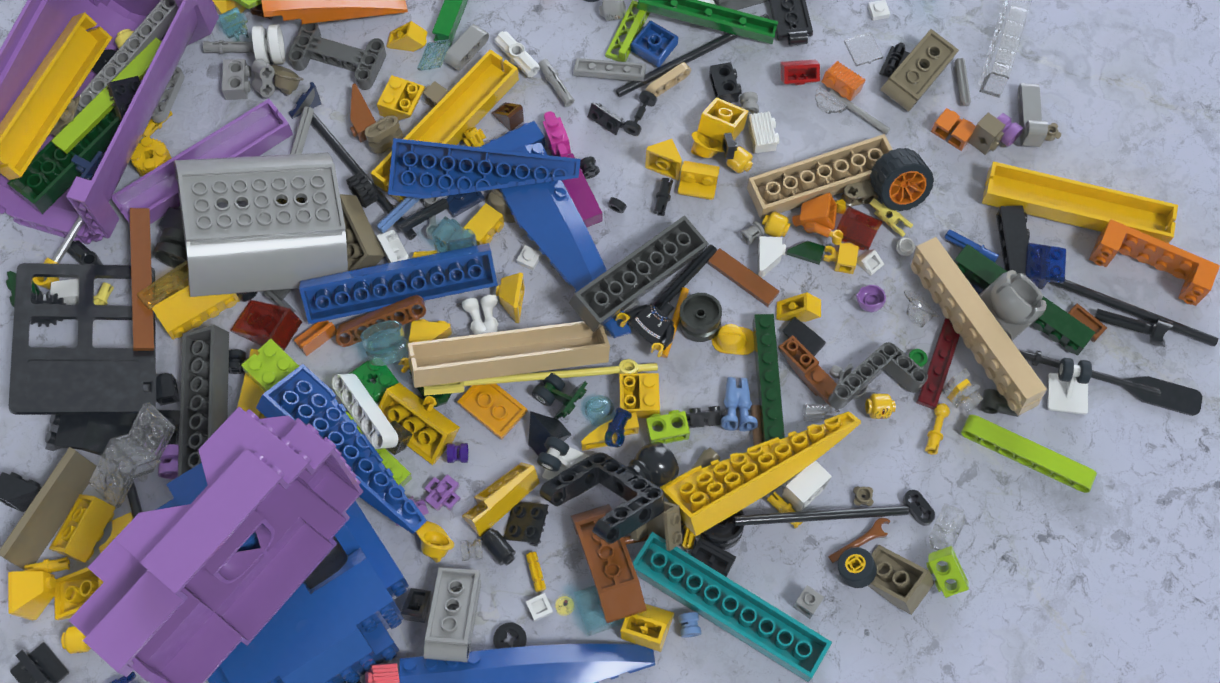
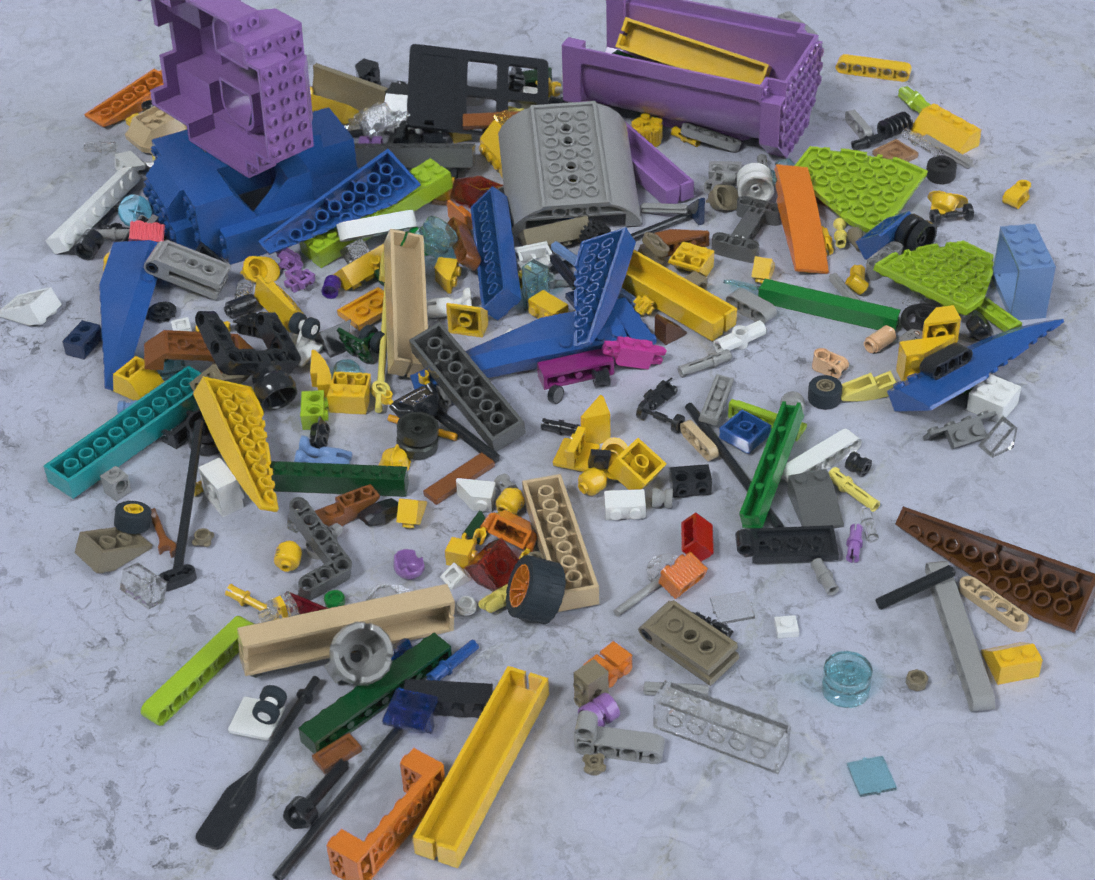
camera: 100 degrees right, 25 degrees down
clear blue connector [604,408,632,448] -> none
dark tan cone [691,447,721,469] -> none
lime brick [926,546,969,598] -> none

